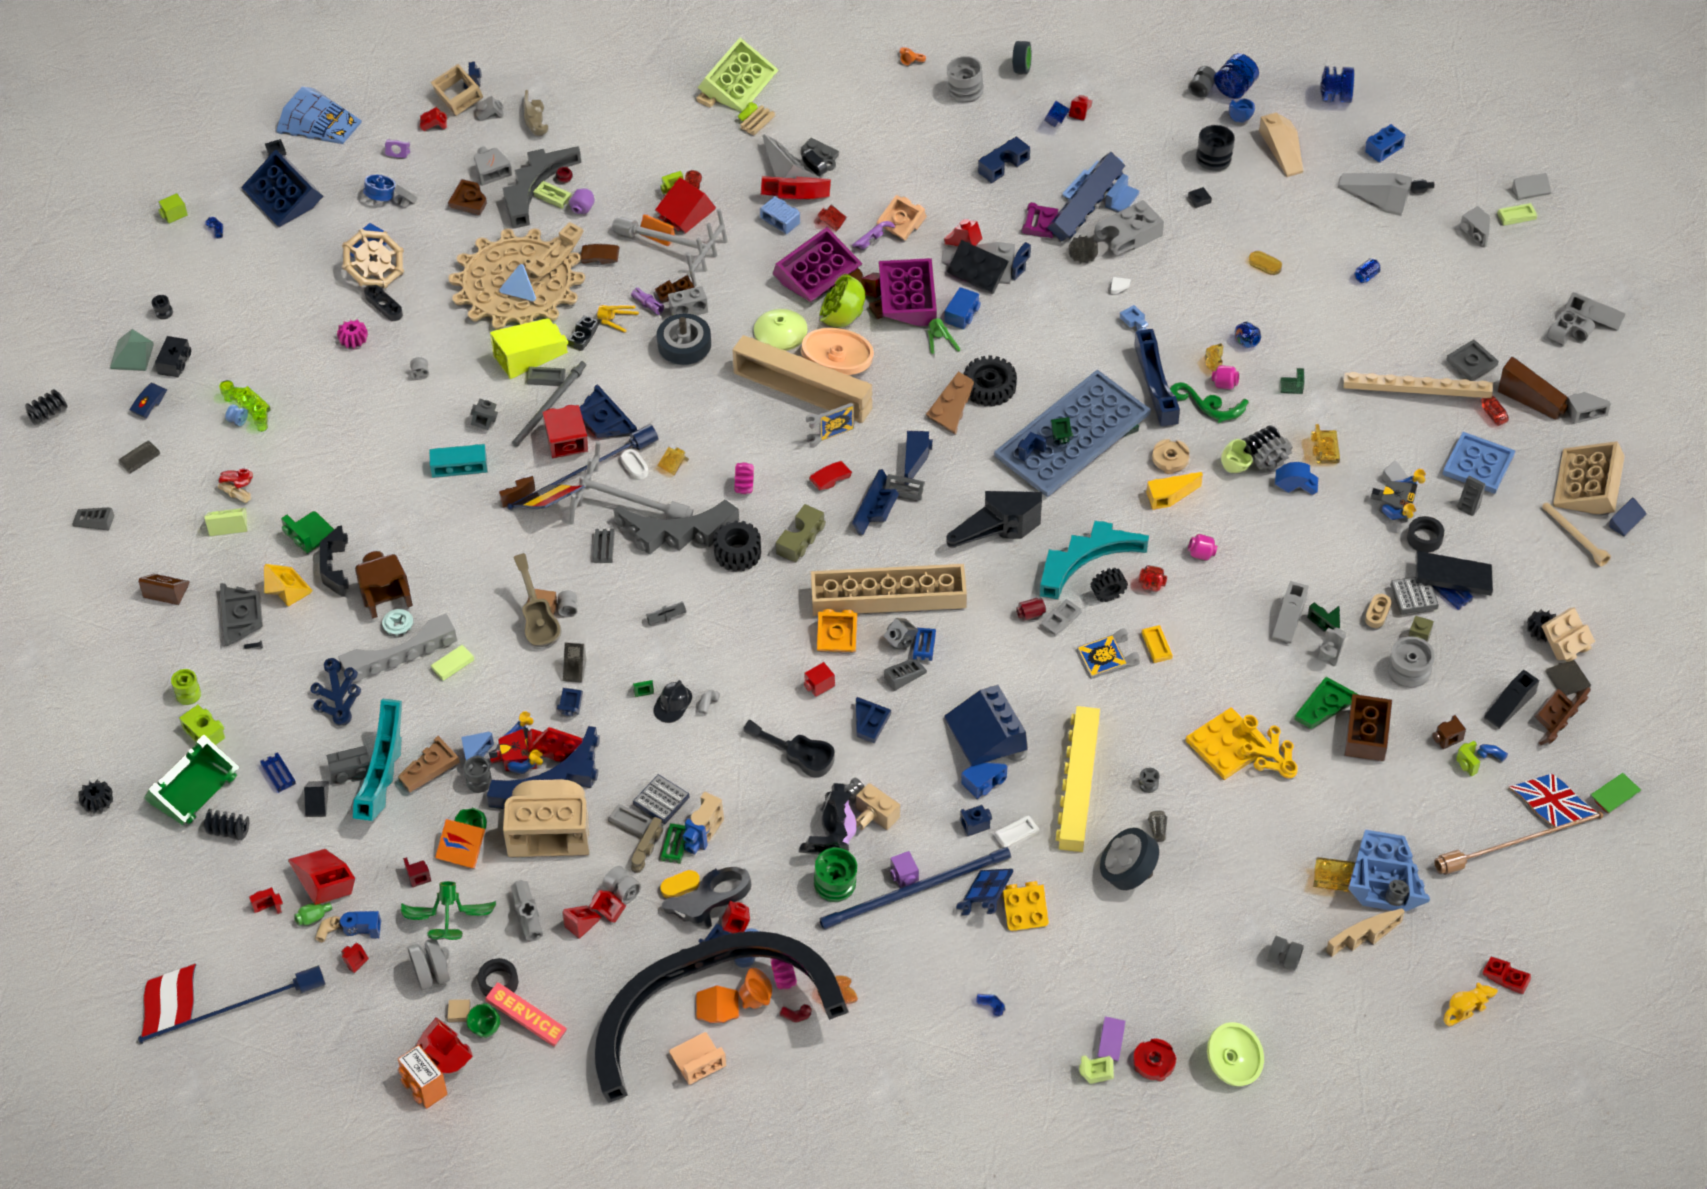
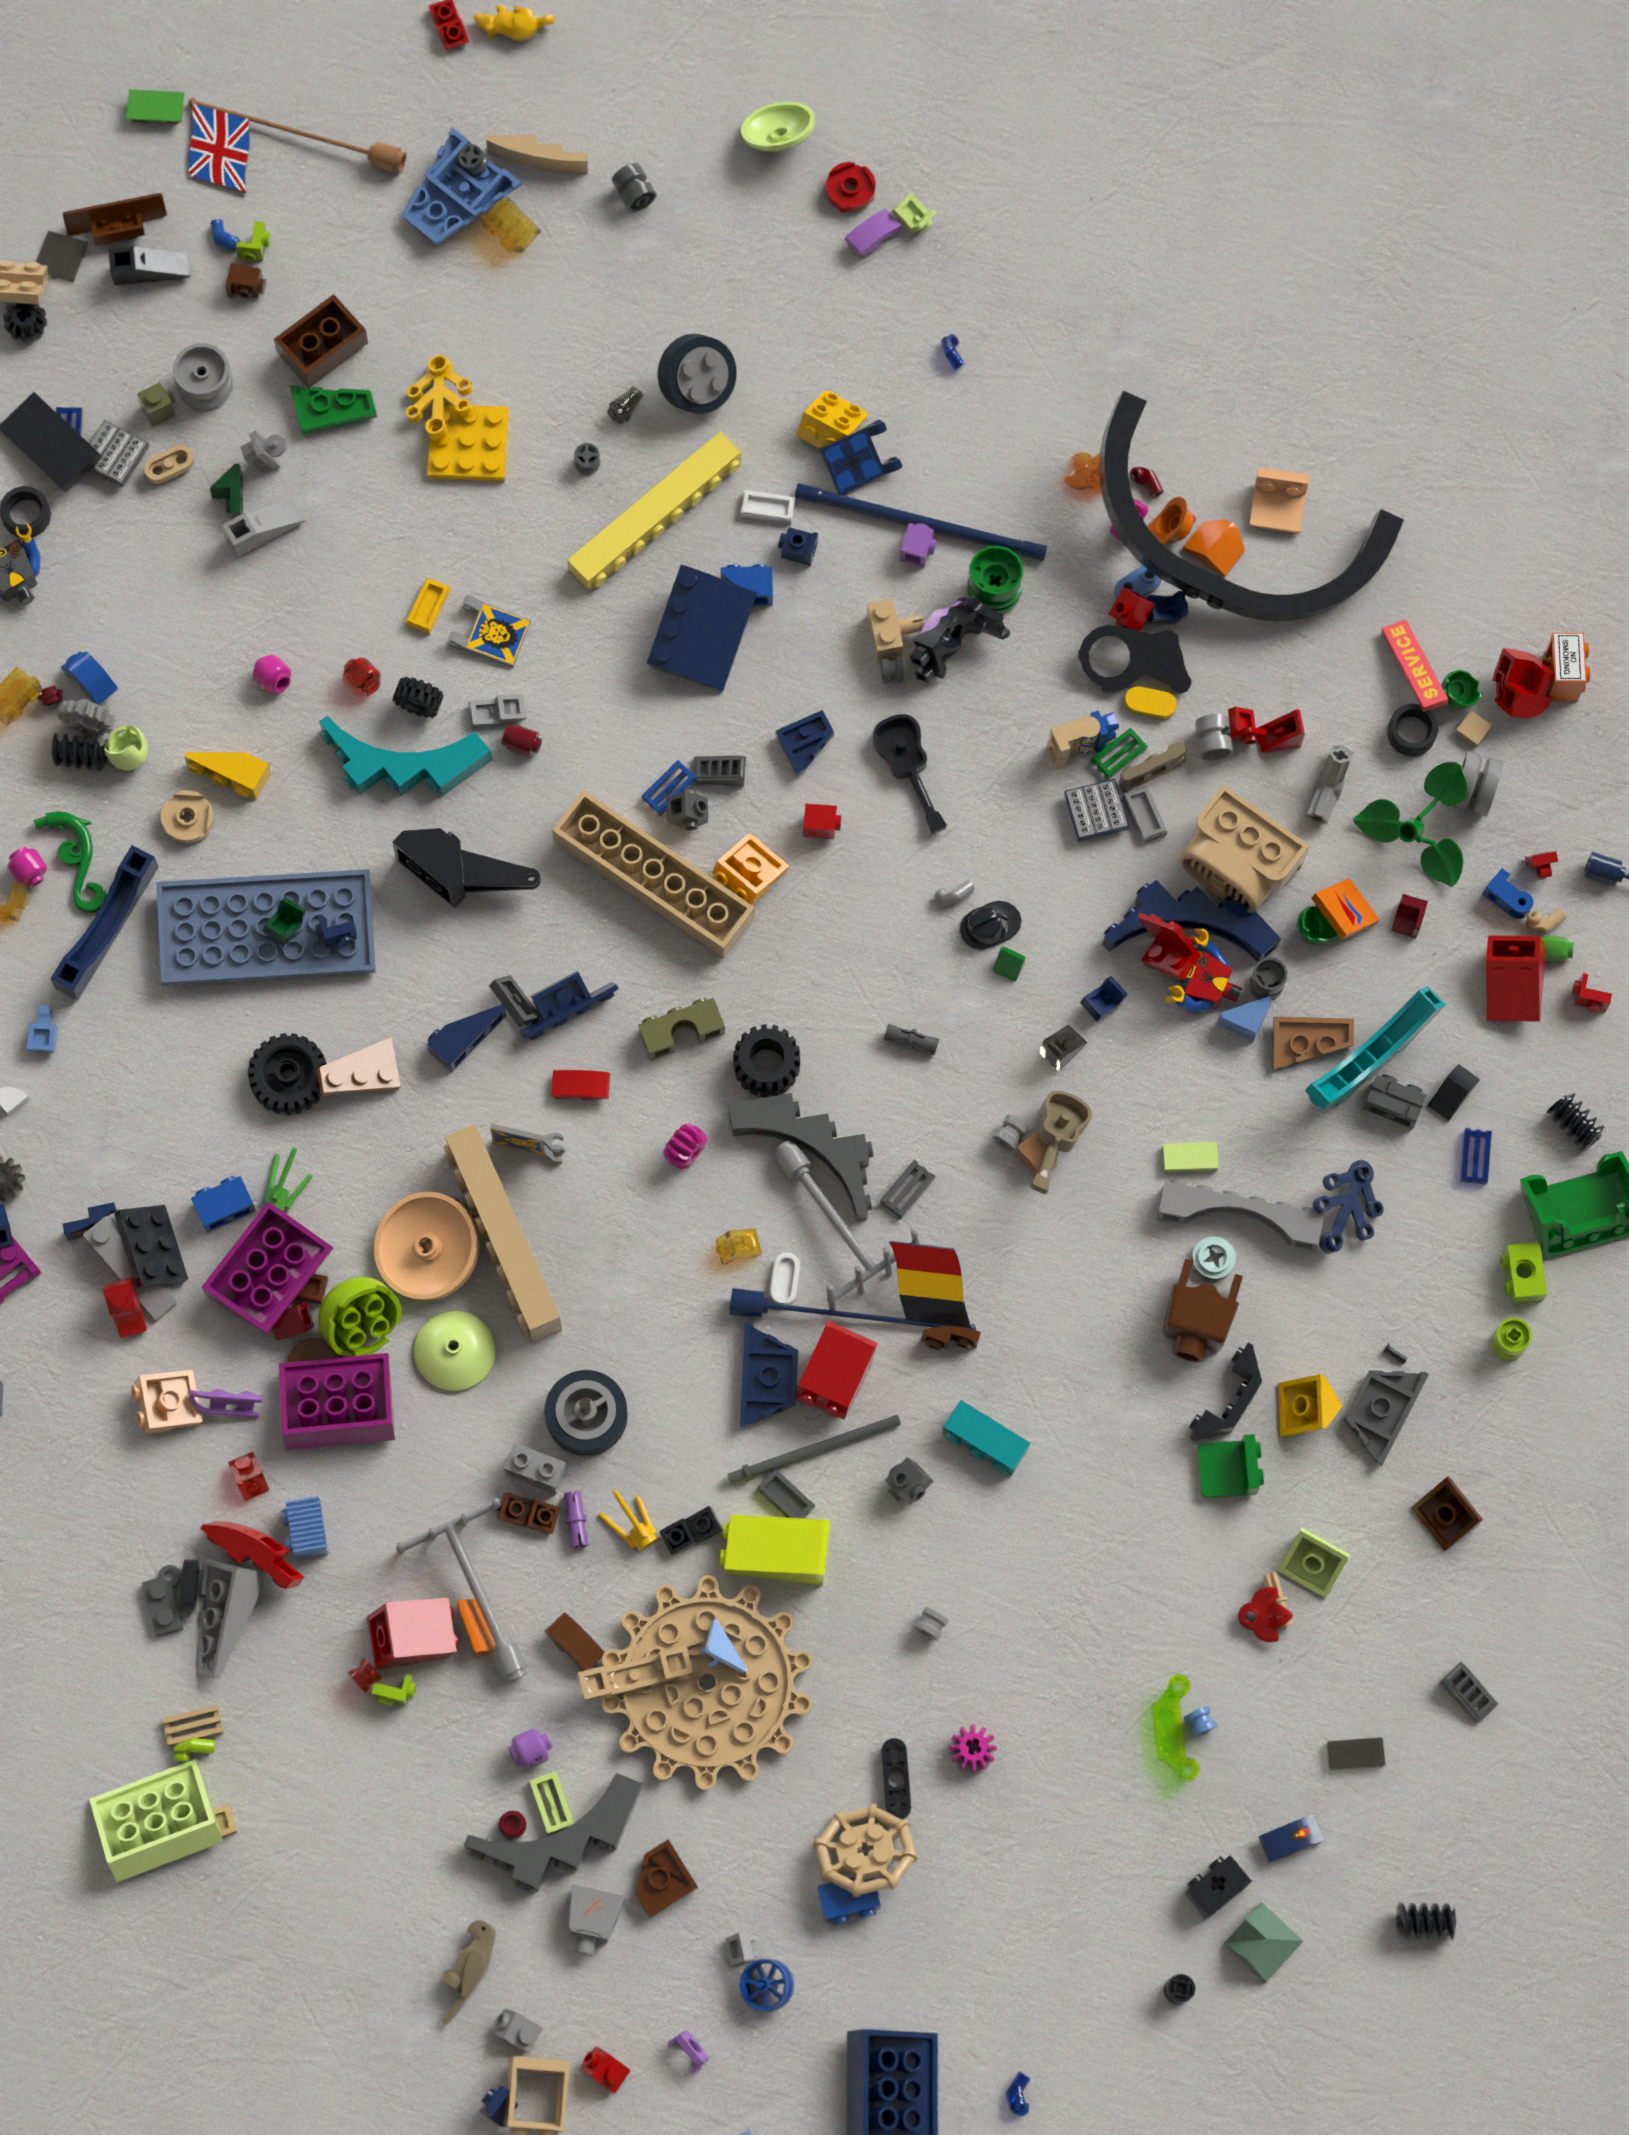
camera: 145 degrees left, 20 degrees up
none -> dark red plate [37,686,63,706]

